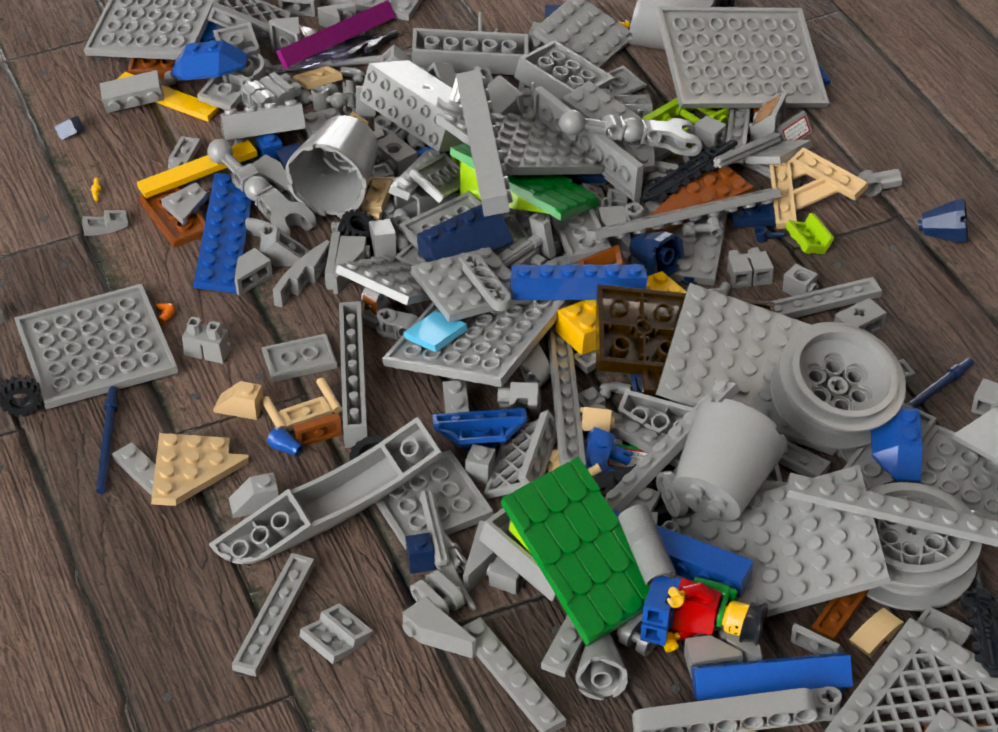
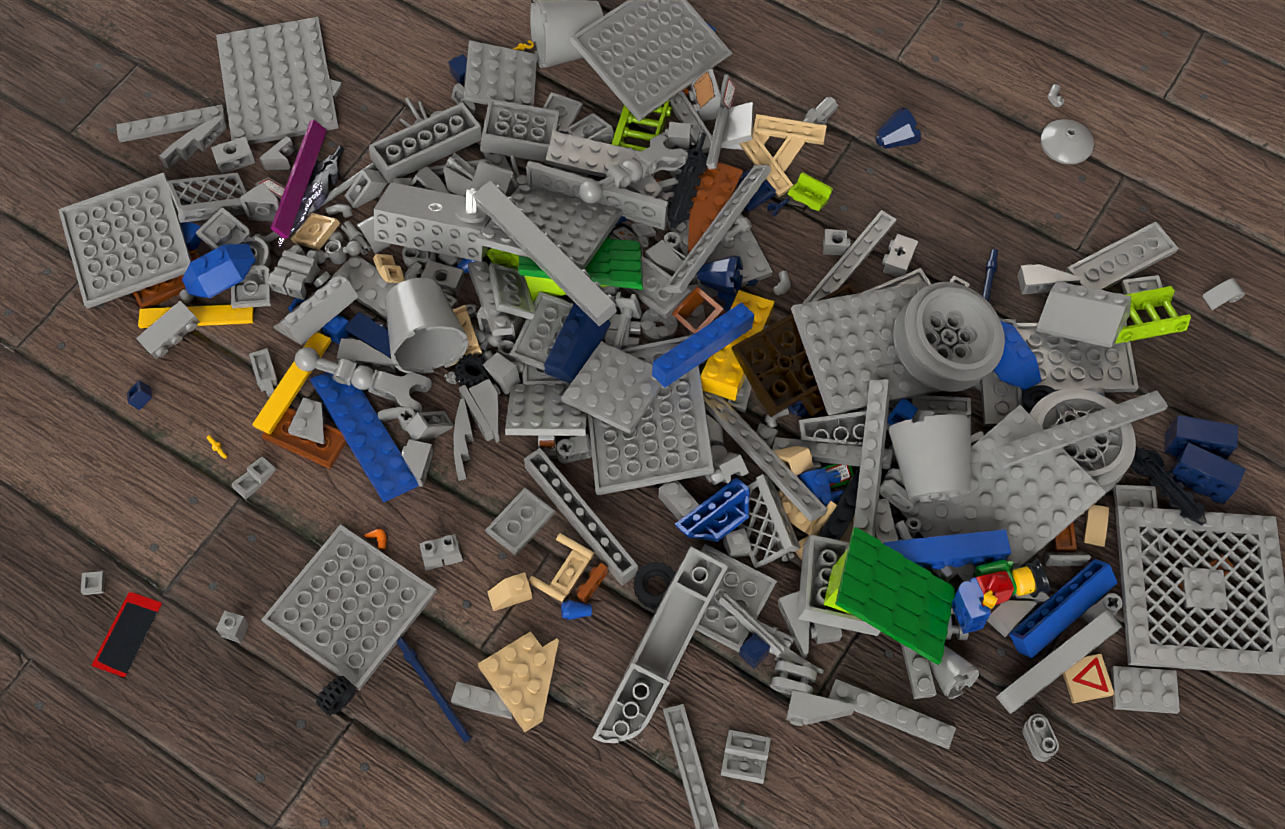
camera: 35 degrees left, 20 degrees up
light grey slope [229,473,279,518] -> none
medium azure tile [404,311,468,352] -> none
light grey beam [462,254,511,311] -> none
light grey piece [618,504,676,586] -> none
light grey hips [727,247,774,289] -> none

